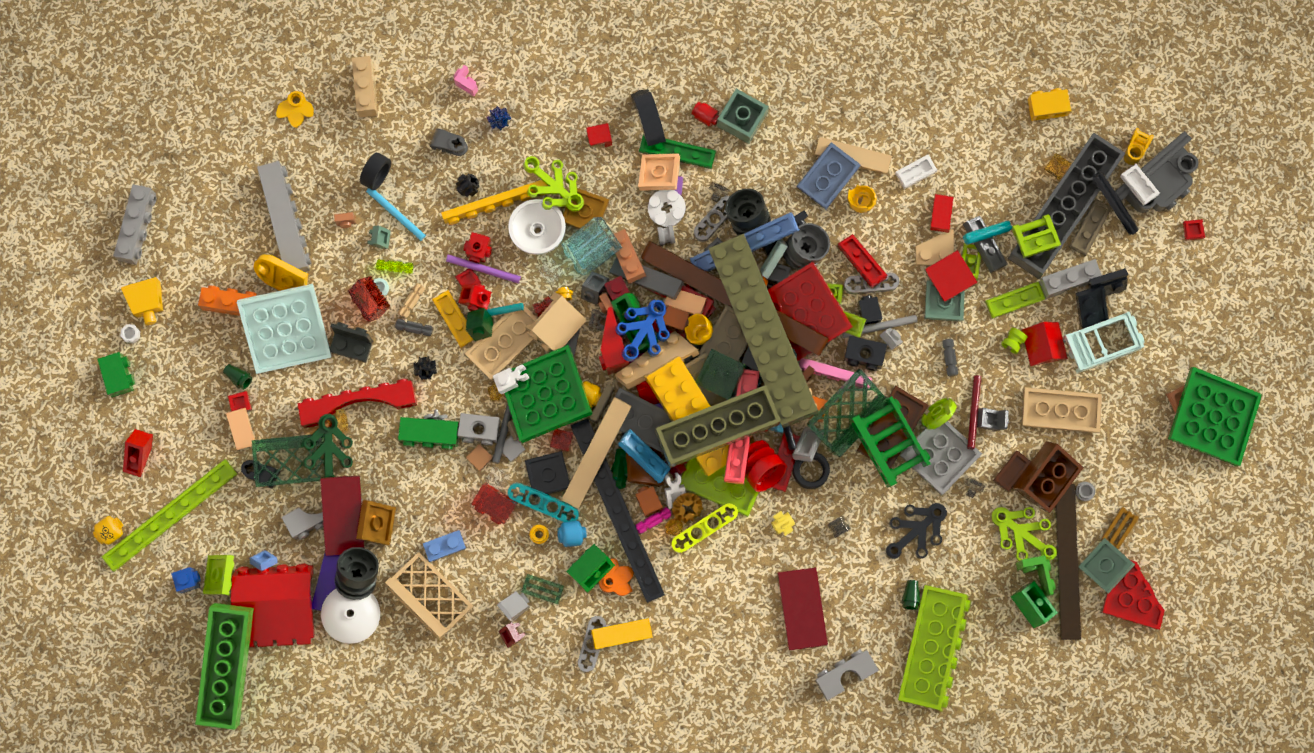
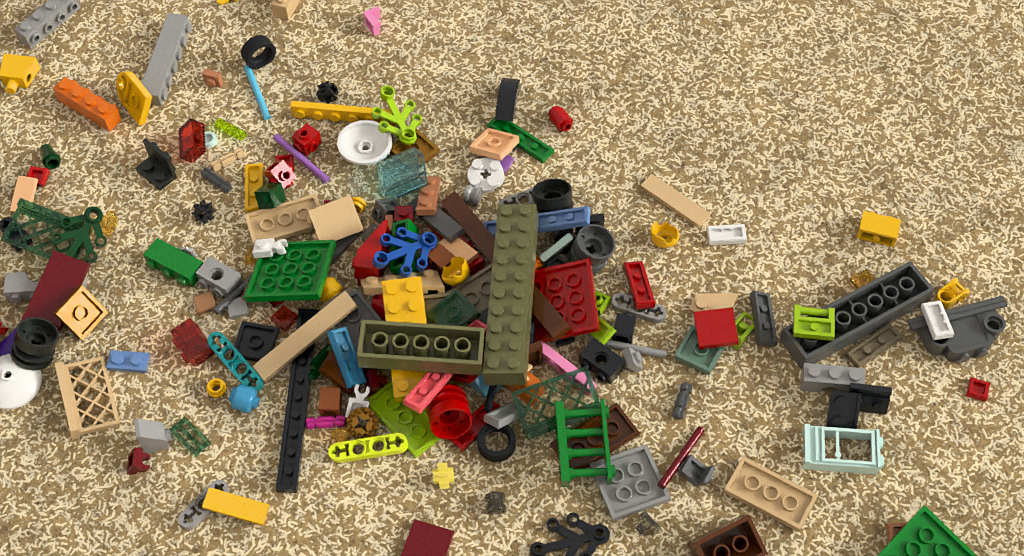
camera: 25 degrees right, 20 degrees down
light aqua plate [237,284,332,374] -> none
red arch [297,379,417,429] -> none
sand green tile [367,225,391,249] -> none
dark grey piece [430,128,468,156] -> none
clear blue gear [487,106,511,130] -> none
teal bar [487,303,524,316] -> none
green brick [566,544,615,593] -> none
red panel [586,123,612,147] -> none
orange plate [599,558,634,596] -> none
clear smoke tile [709,182,731,202] -> none
sand green brick [717,88,769,144] -> none
sand blue tile [796,142,861,210] -> none
lime tile [921,398,957,430] -> none
red tile [930,194,954,233] -> none
teal axle [963,221,1012,244] -> none
lime tile [985,281,1046,319] -> none
reddish brown tile [993,450,1031,492] -> none
lime wheel [1001,327,1027,354] -> none
red slope [1021,322,1068,366] -> none
black axle [1093,172,1139,235] -> none

